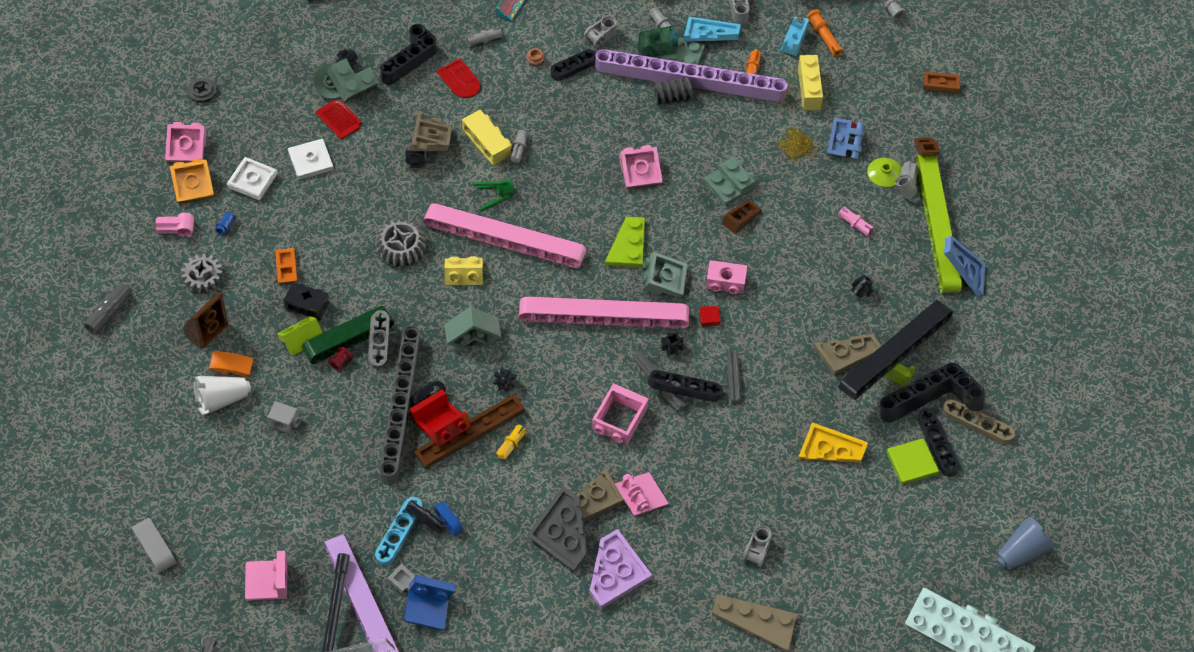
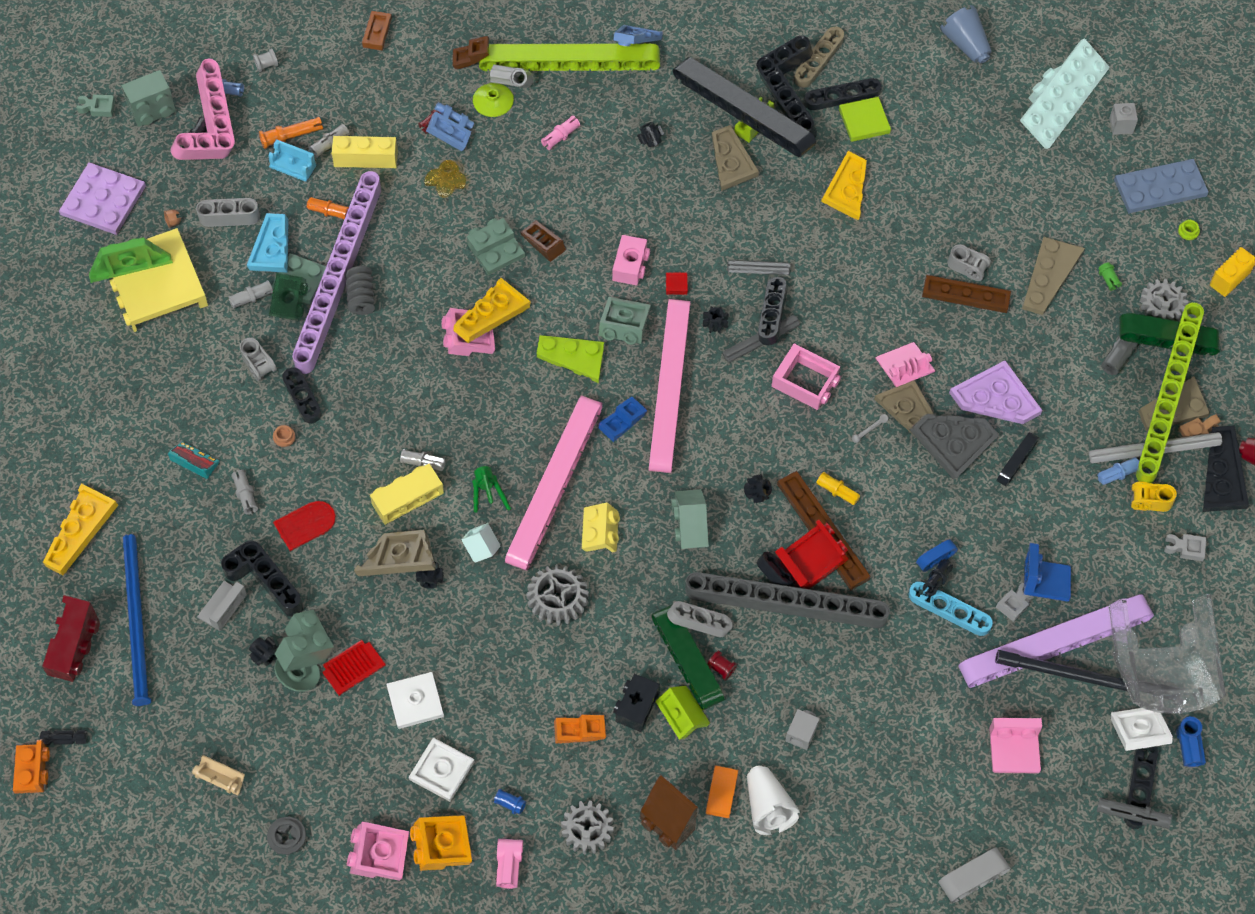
camera: 85 degrees left, 5 degrees up
none -> tan hinge [192,755,245,795]
none -> light grey panel [197,581,247,631]
none -> light grey pin [309,124,350,158]
none -> yellow wing [453,278,531,343]
none -> light aqua panel [462,523,500,562]
none -> blue slope [598,397,647,442]
none -> light grey hinge [852,414,888,443]
none -> reddish brown plate [922,275,1011,313]
none -> black beam [996,432,1039,487]

